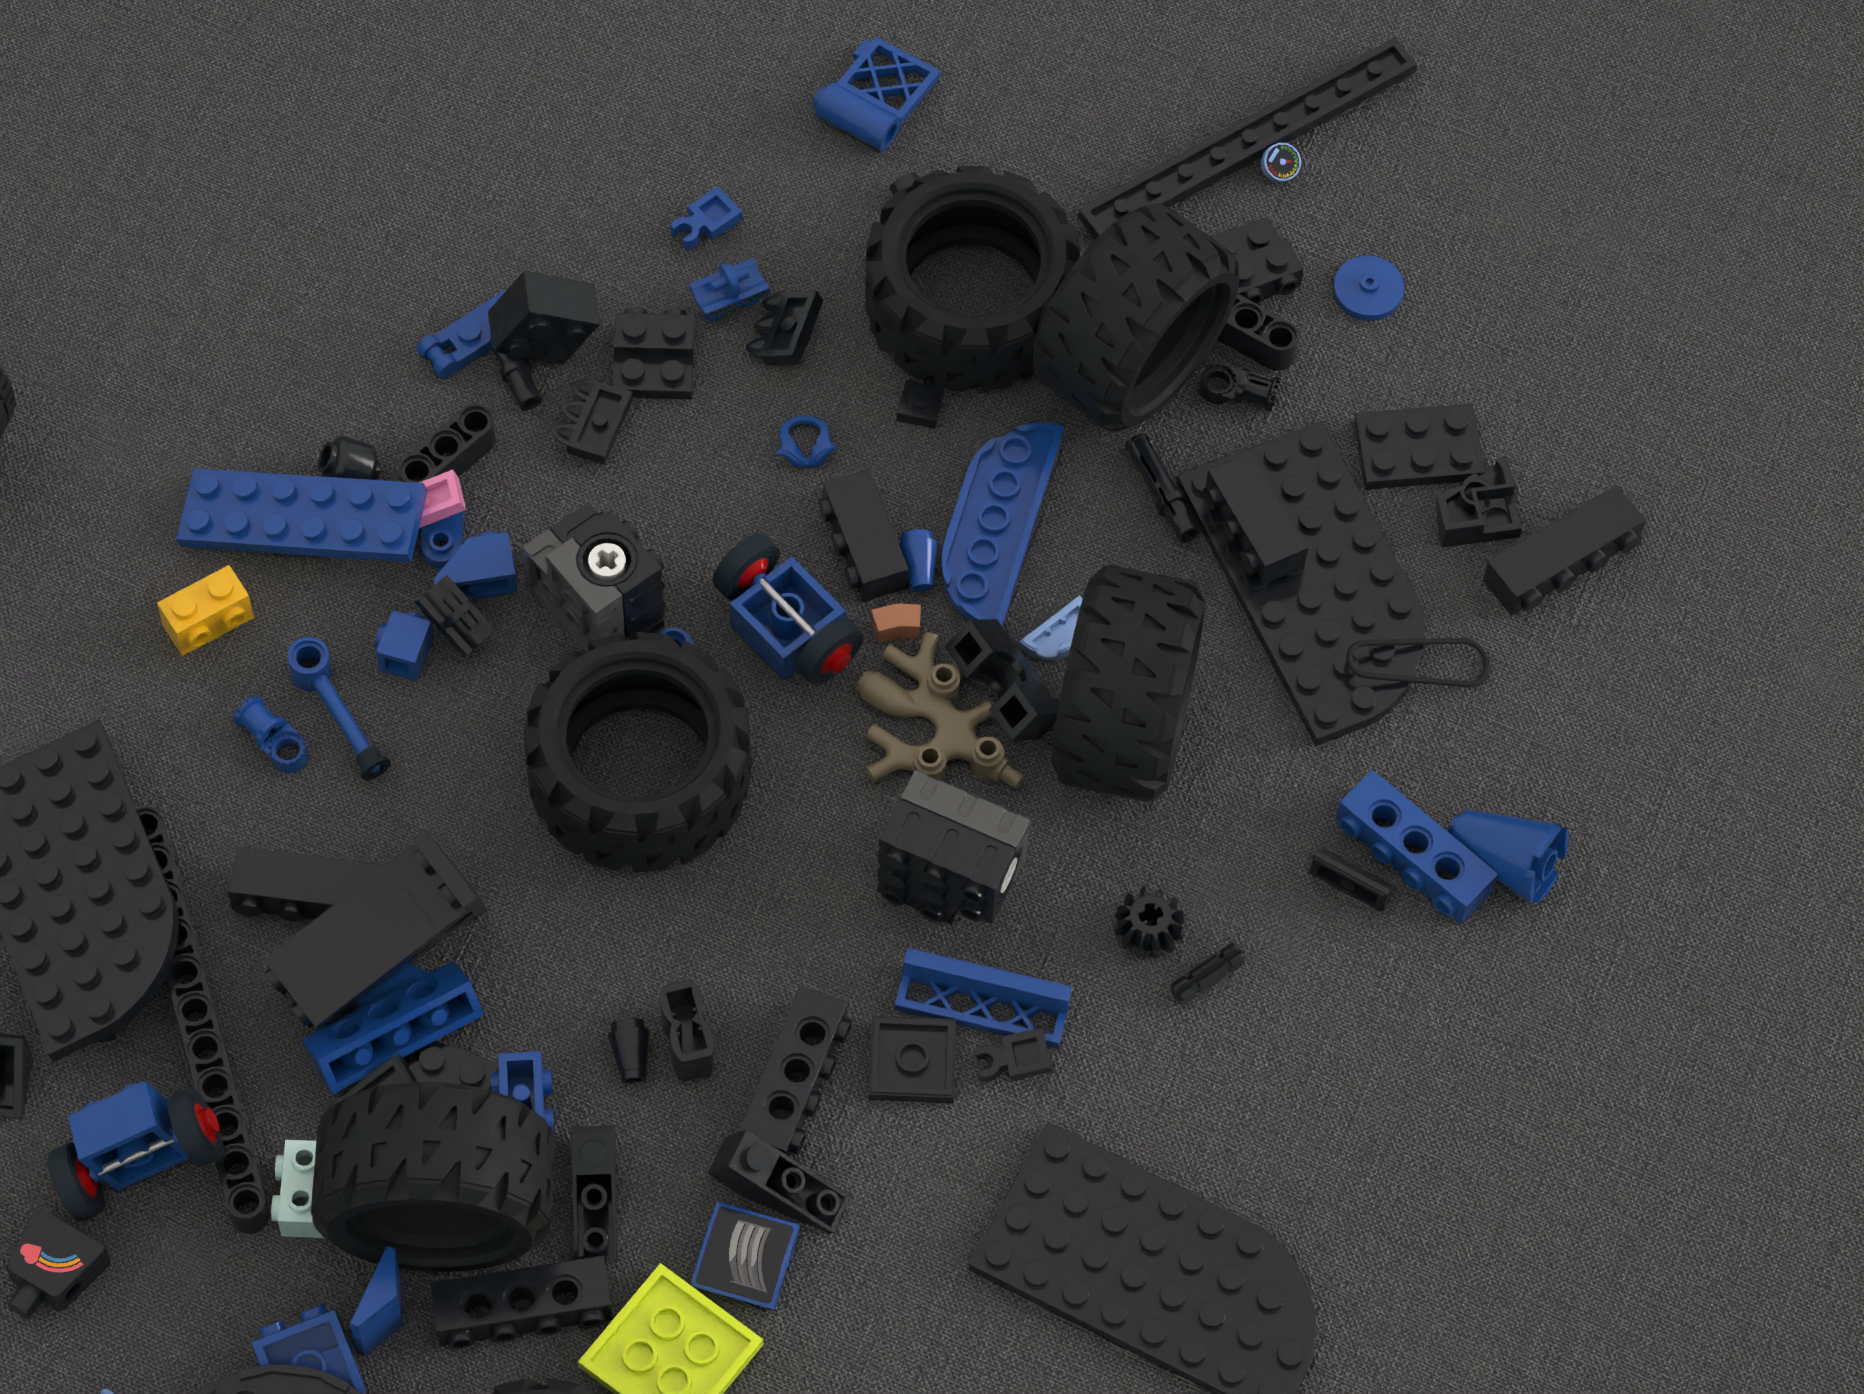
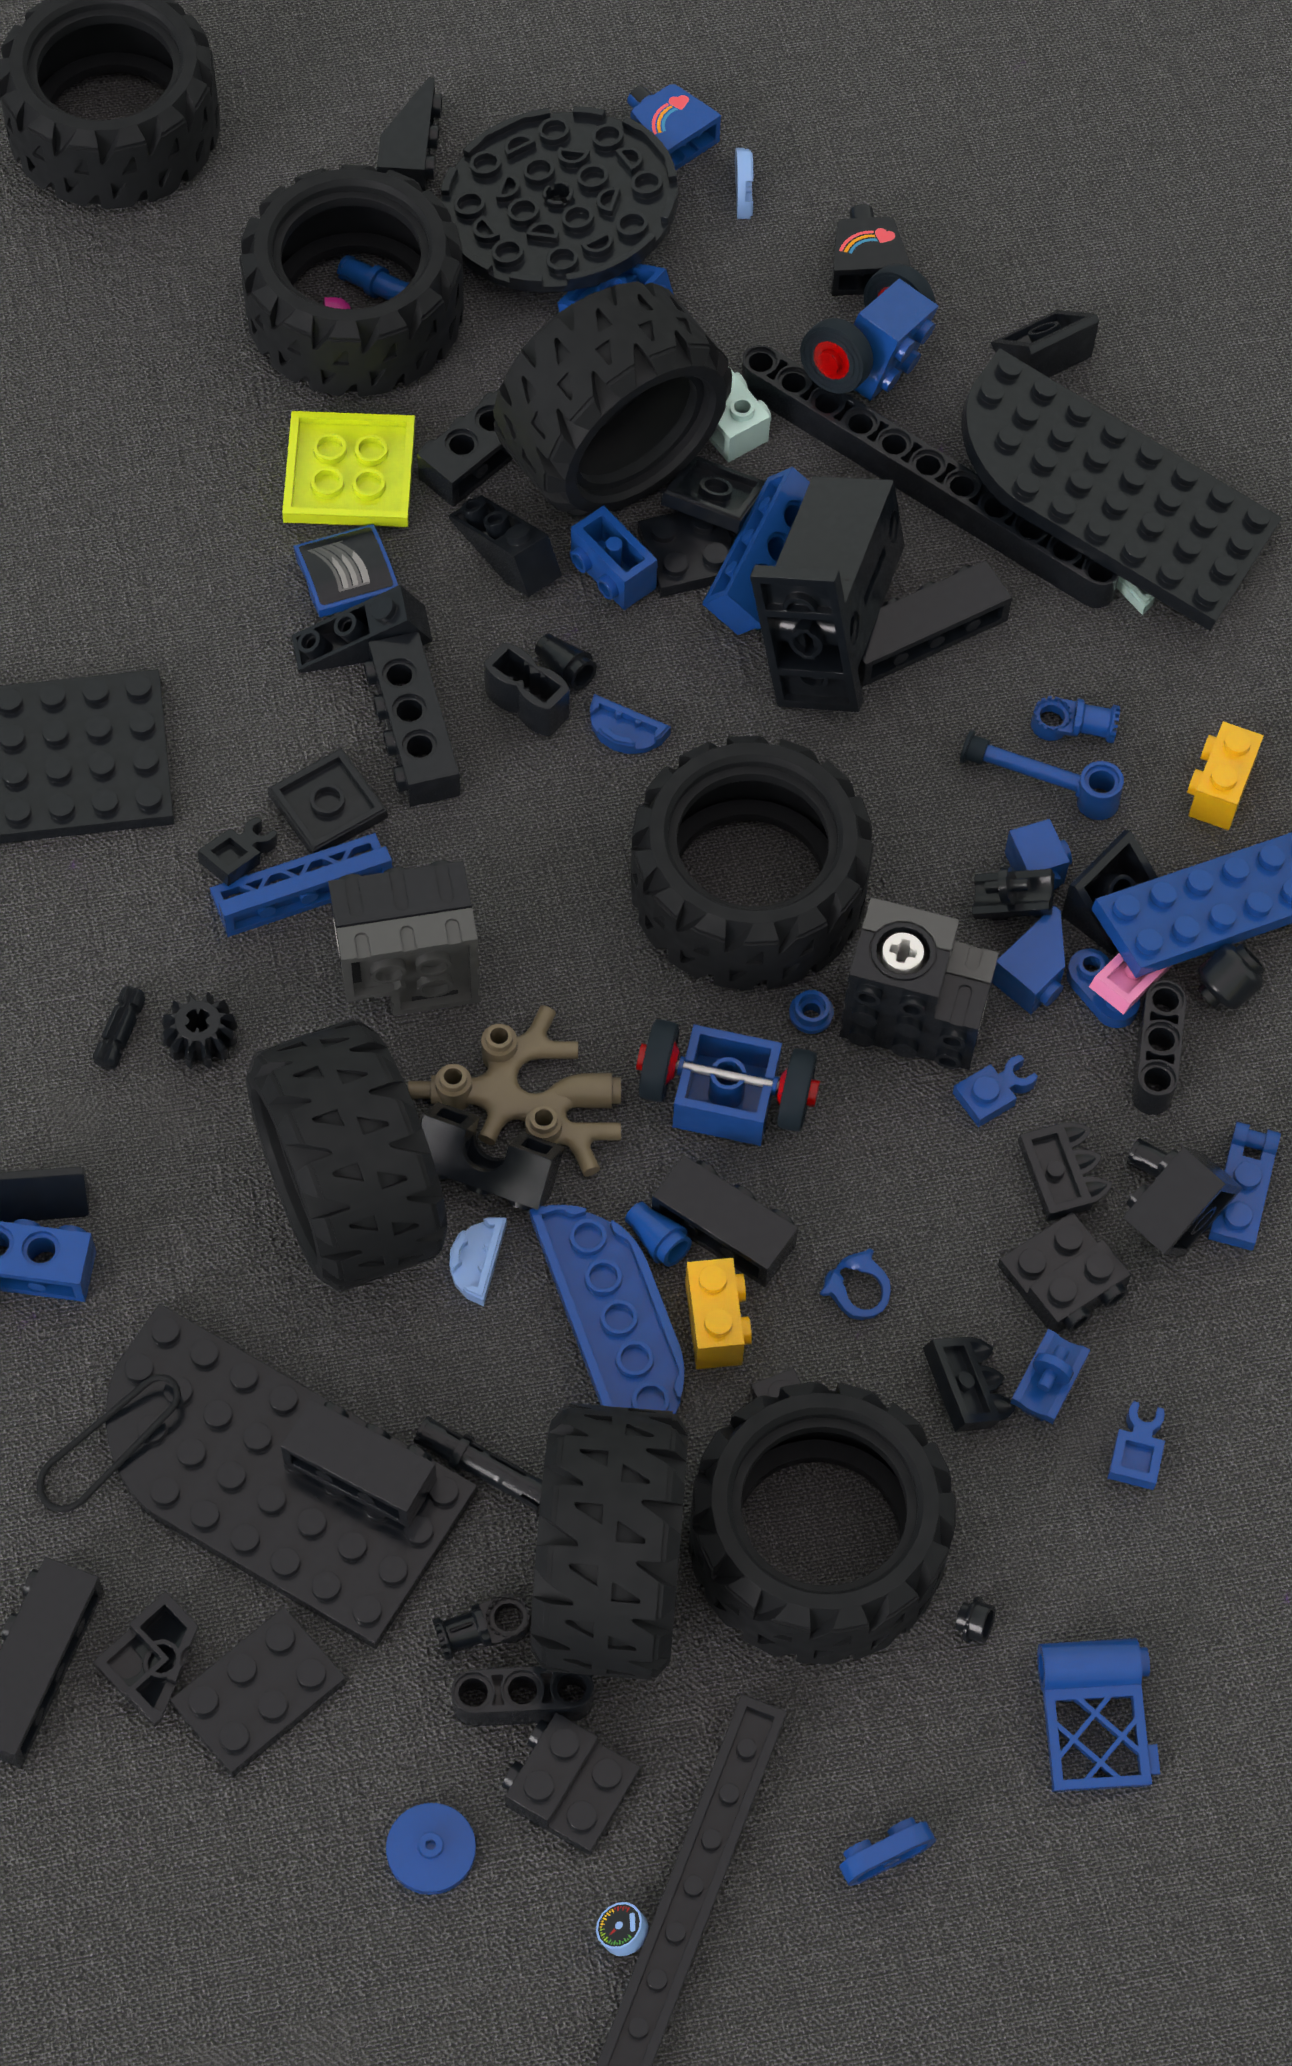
camera: 145 degrees right, 0 degrees up
nougat piece [871,604,921,643] -> none
none -> blue tile [590,694,671,754]
none -> yellow brick [685,1258,752,1369]
none -> blue plate [839,1817,936,1886]
none -> blue plate [953,1055,1038,1127]
none -> black slope [1061,830,1158,954]

